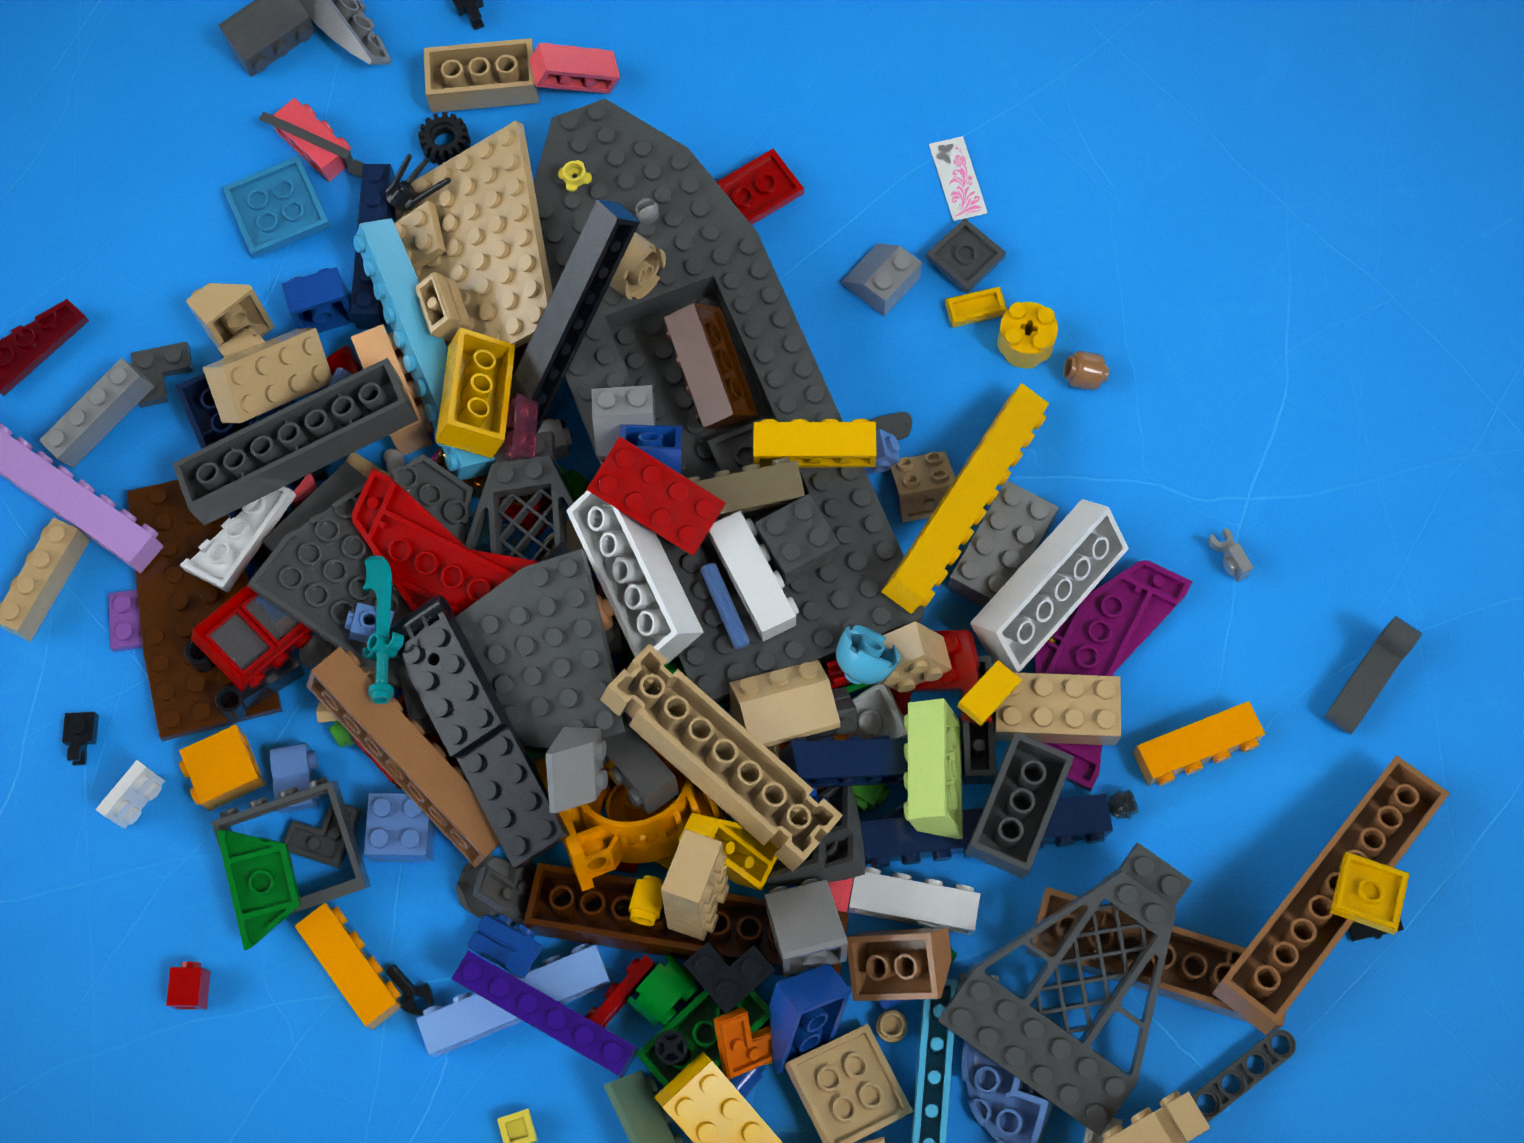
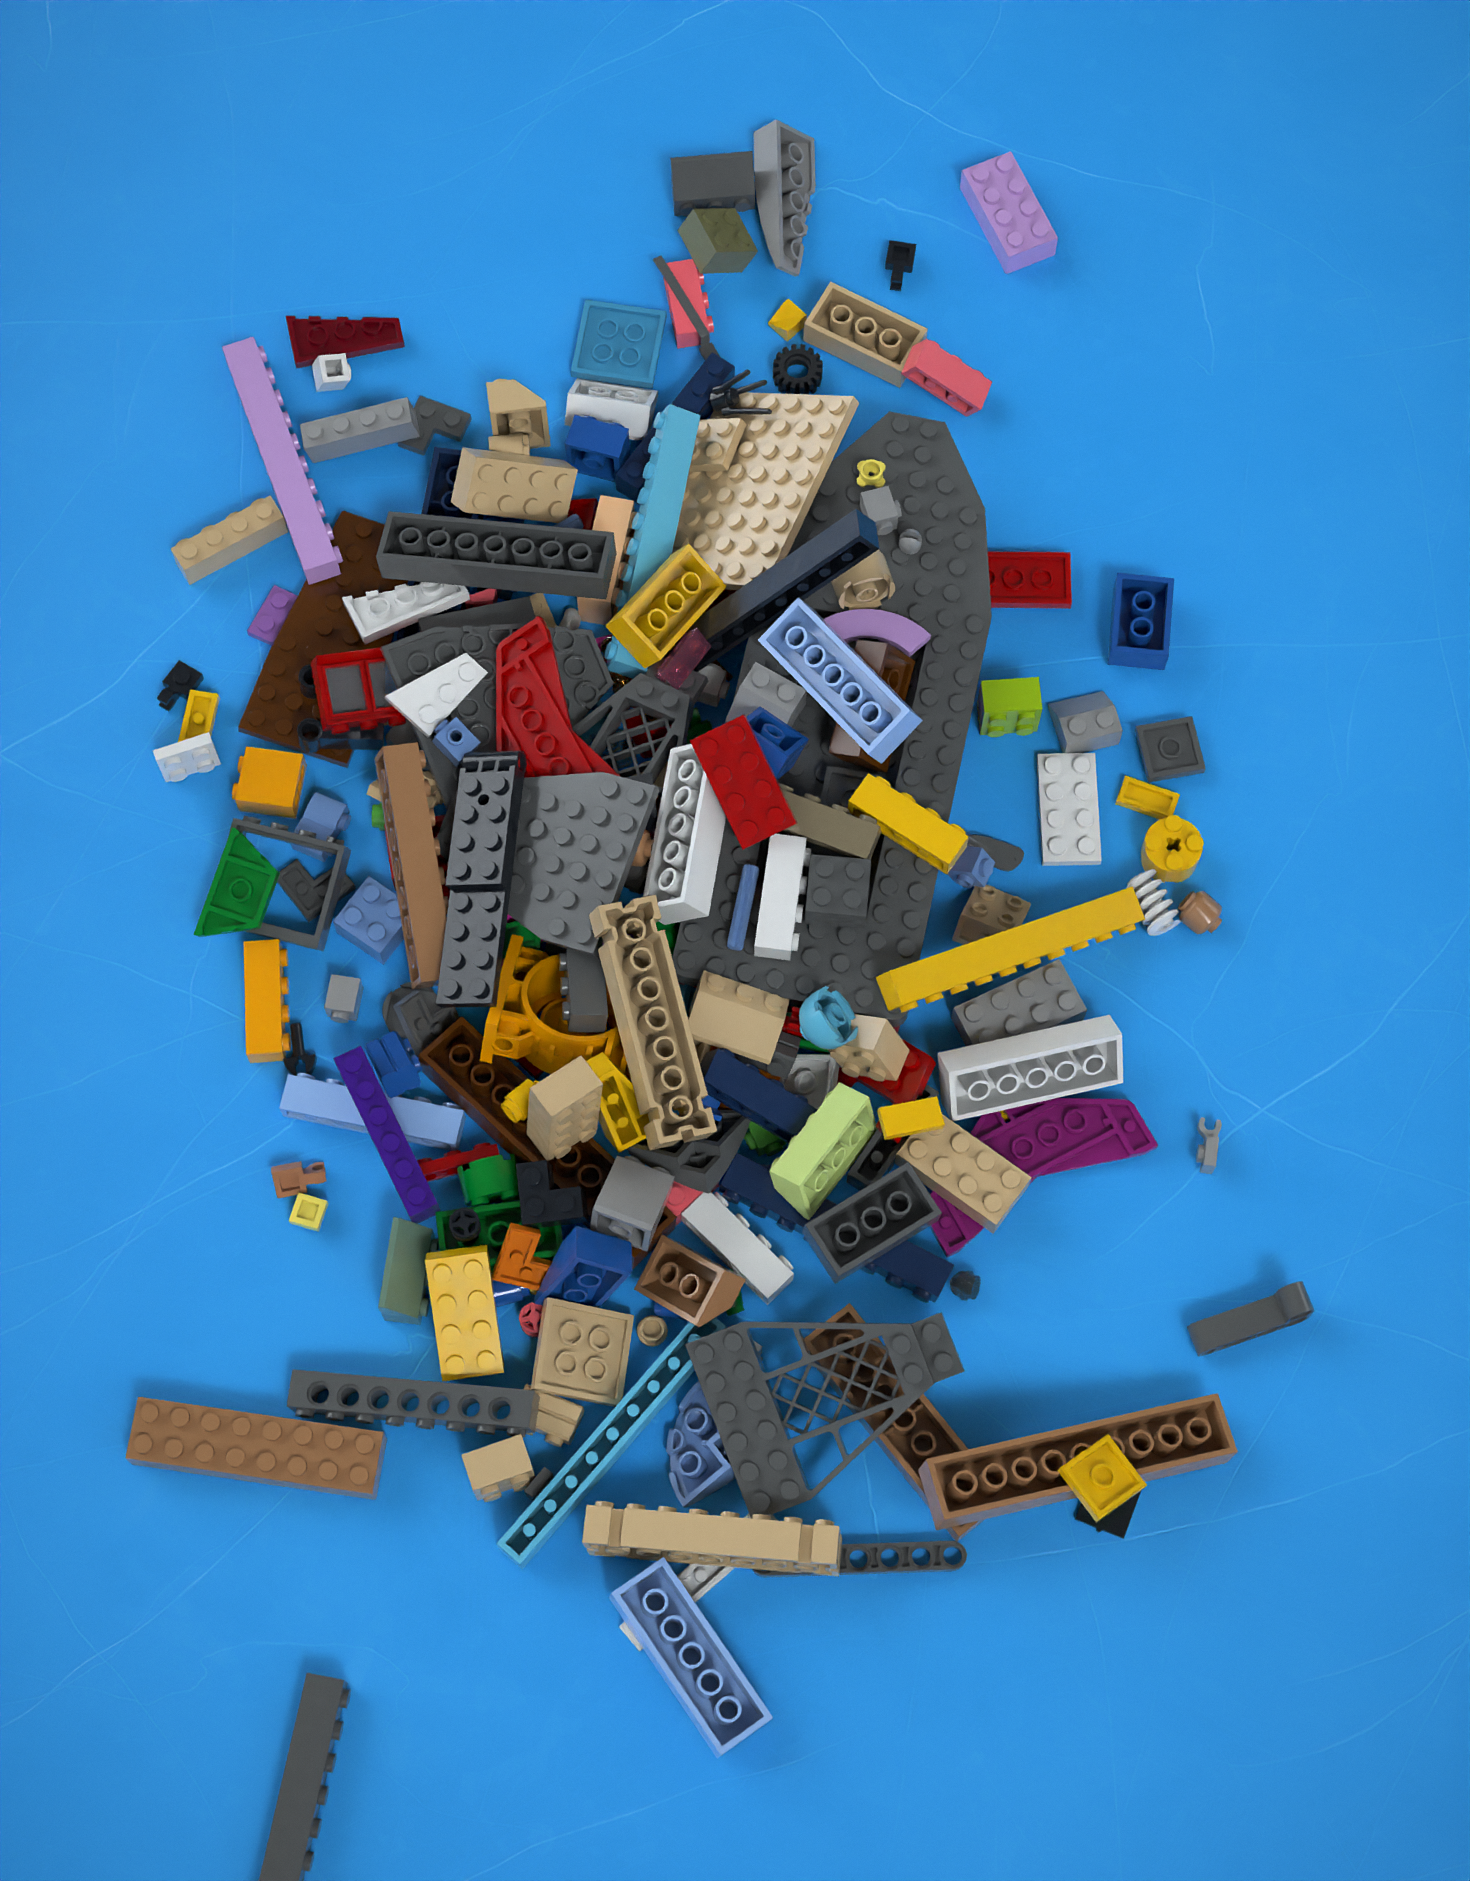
camera: 30 degrees right, 0 degrees up
red brick [166,962,211,1010] -> none
teal sword [362,555,404,704] -> none
tan brick [415,272,472,343] -> none
light grey slope [546,727,608,813] -> none
white sticker [929,136,988,221] -> none
light orange brick [1133,701,1265,786] -> none
none -> yellow plate [178,690,220,742]
none -> nougat plate [271,1161,327,1199]
none -> white brick [312,353,351,392]
none -> light grey brick [324,974,364,1023]
none -> white wing [384,653,488,737]
none -> coral wheel [519,1302,543,1337]
none -> white slope [565,378,658,440]
none -> olive brick [677,208,758,274]
none -> light blue brick [758,597,923,764]
none -> yellow slope [768,299,807,342]
none -> lavender tile [824,609,931,657]
none -> light grey brick [859,486,902,535]
none -> lime brick [977,677,1042,737]
none -> white plate [1037,753,1102,866]
none -> blue brick [1107,573,1174,670]
none -> white piece [1126,869,1181,936]

